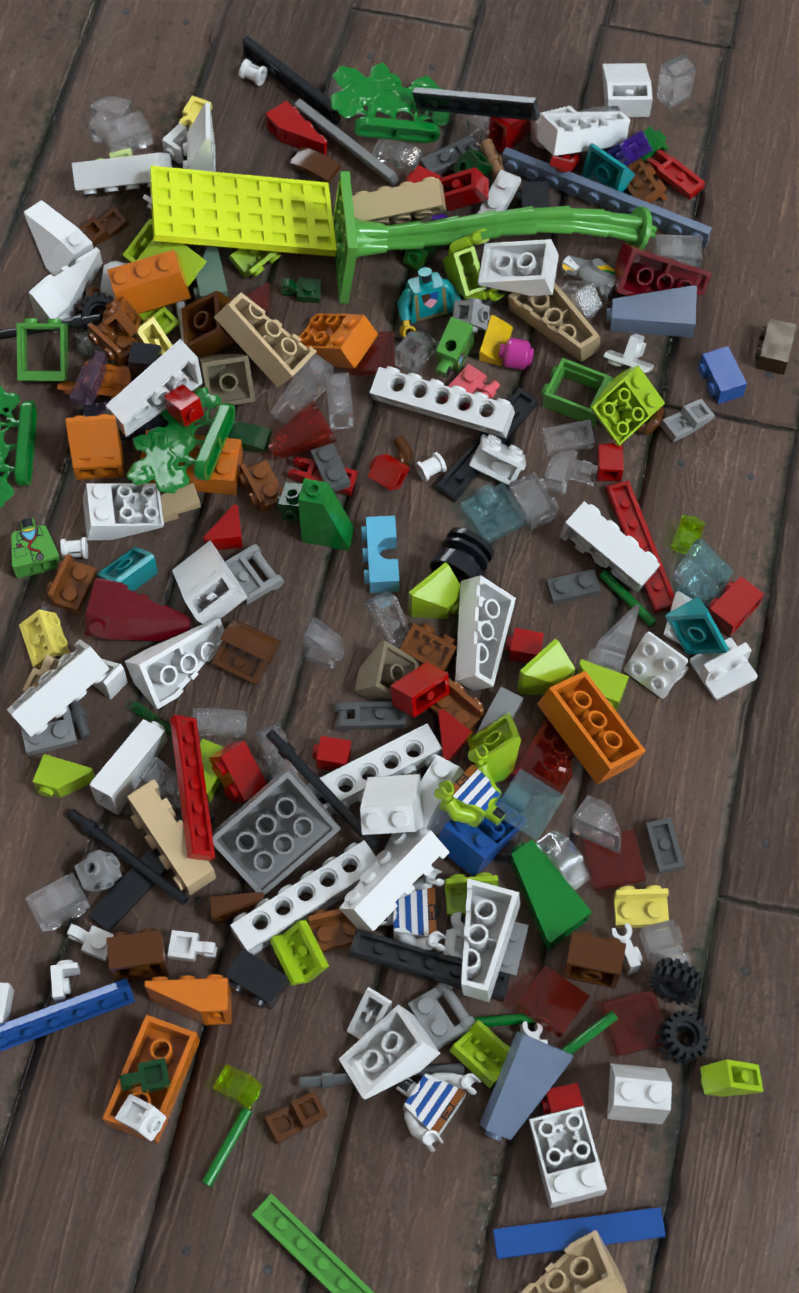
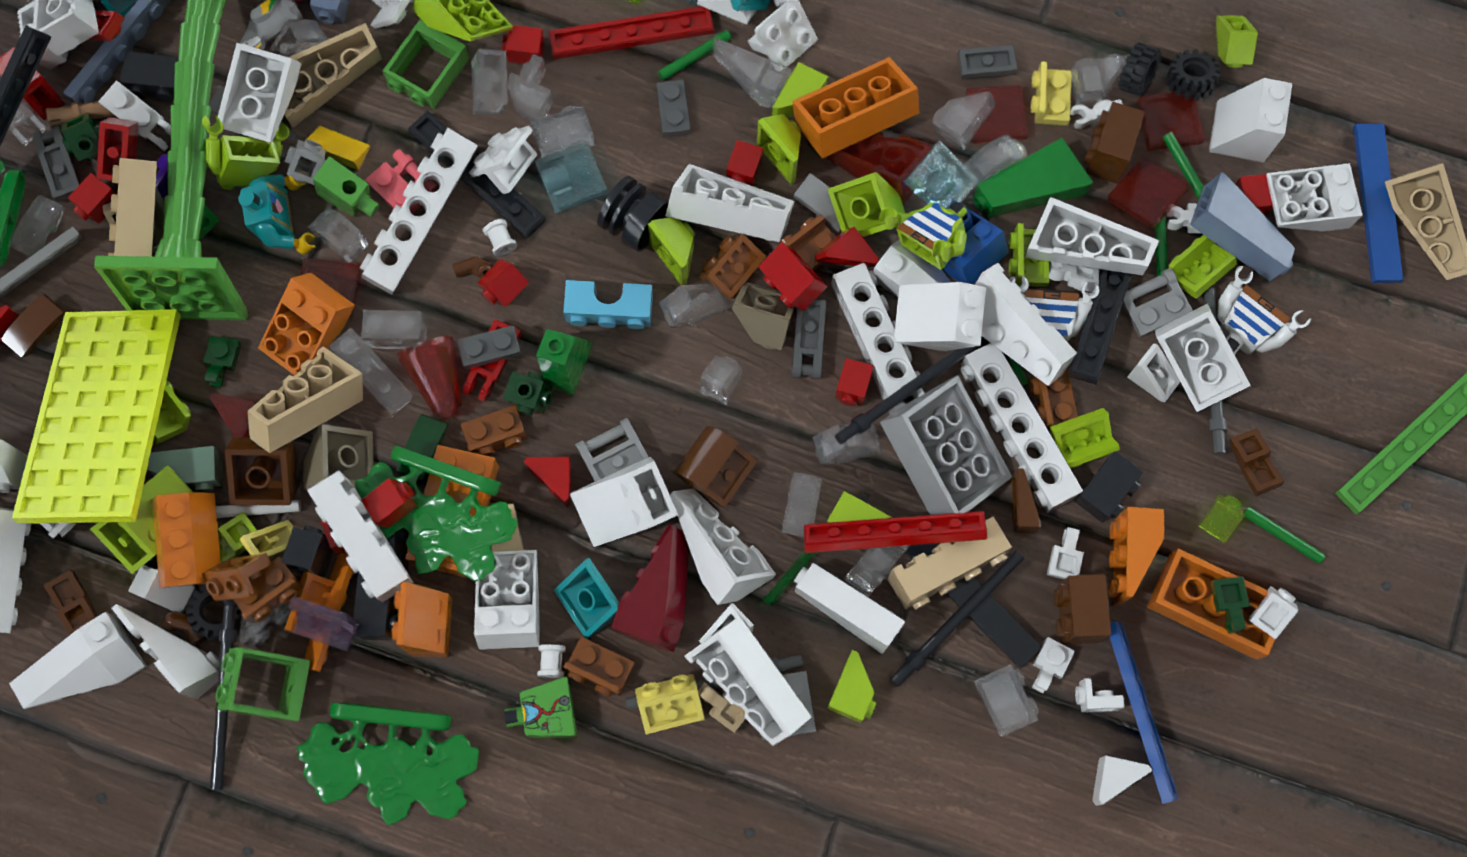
camera: 85 degrees left, 10 degrees up
light grey brick [74,850,122,892] -> none
red brick [209,741,267,803] -> none
dark pink head [498,337,534,371] -> none
white wedge [559,501,660,592] -> none

